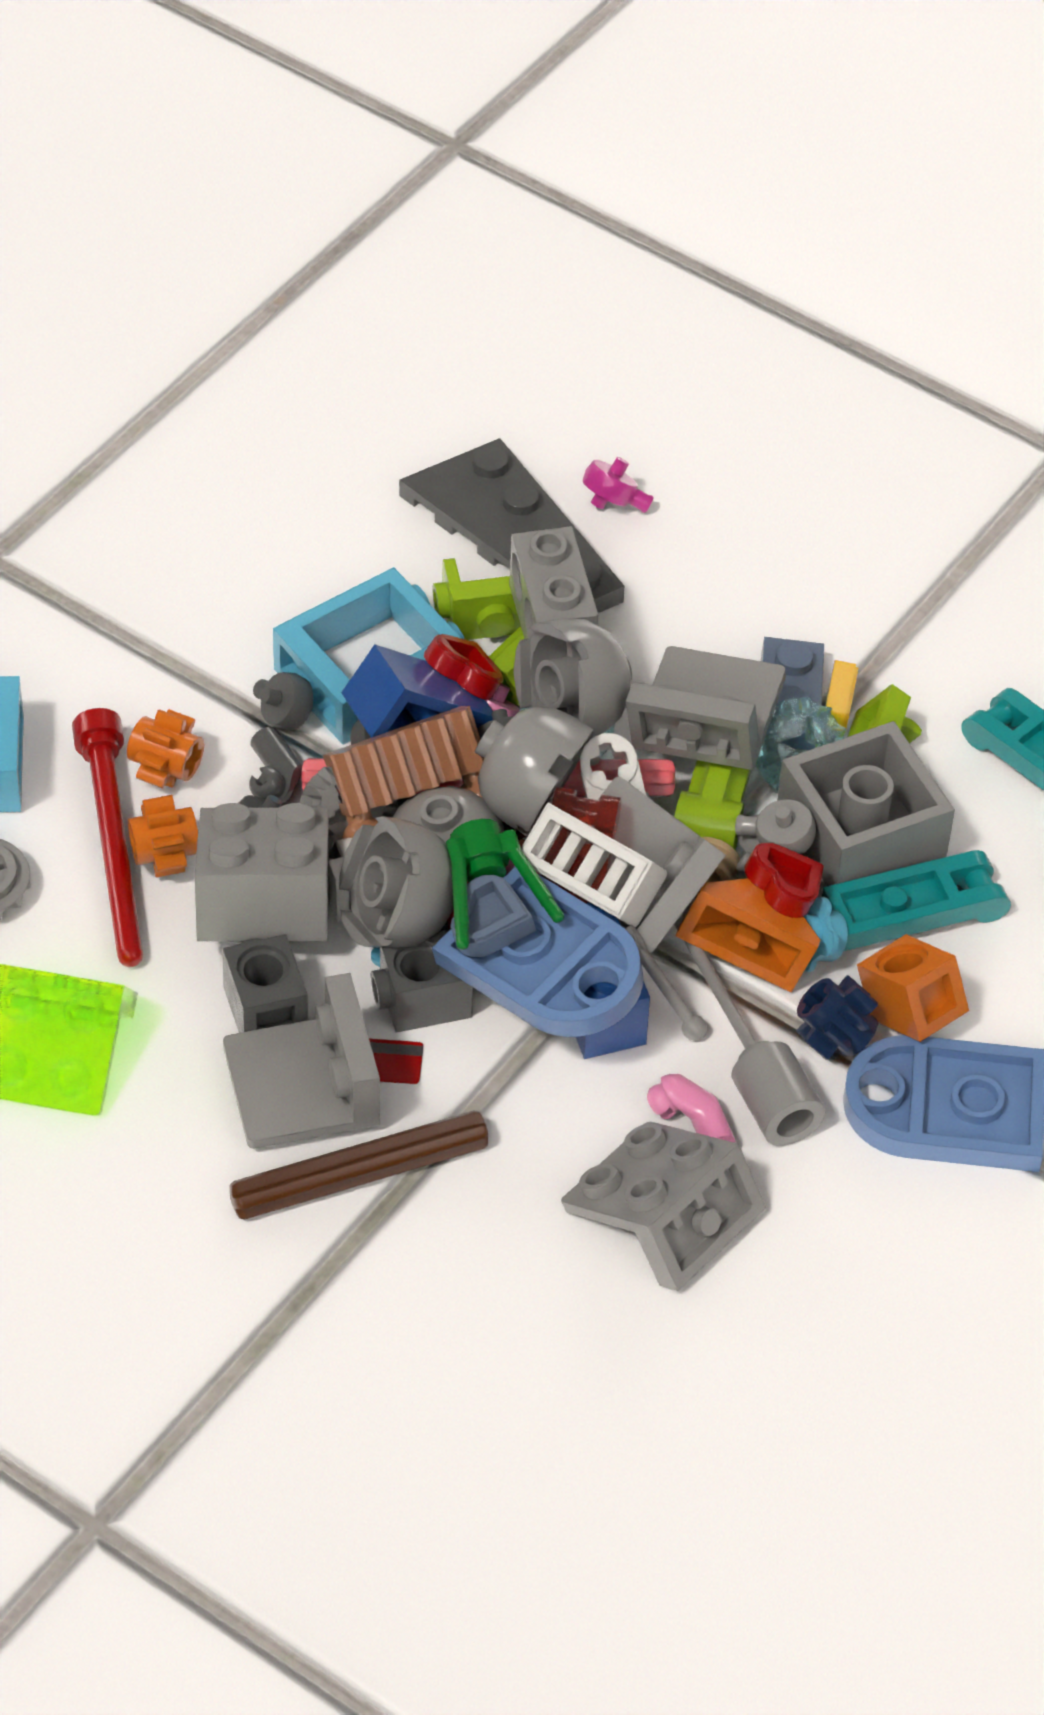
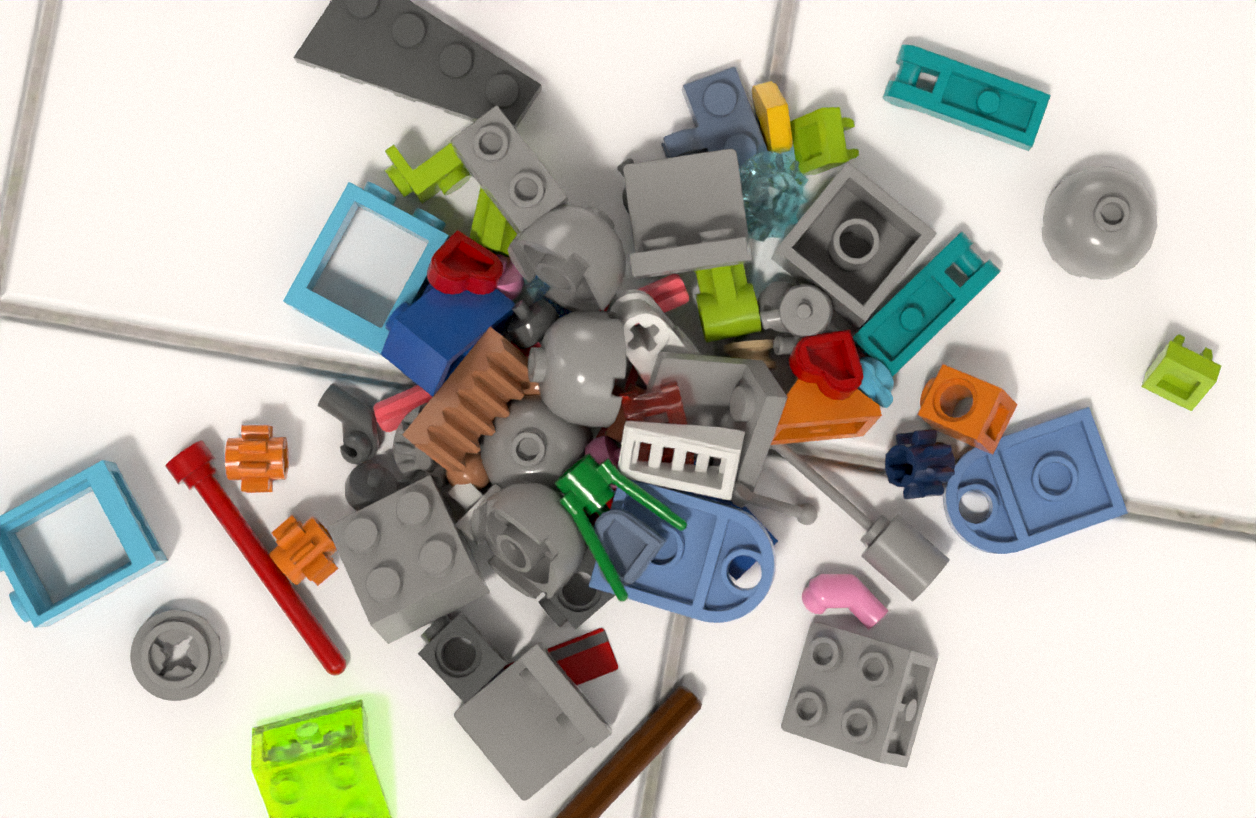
camera: 25 degrees left, 35 degrees up
dark grey piece [253,672,313,730] -> none

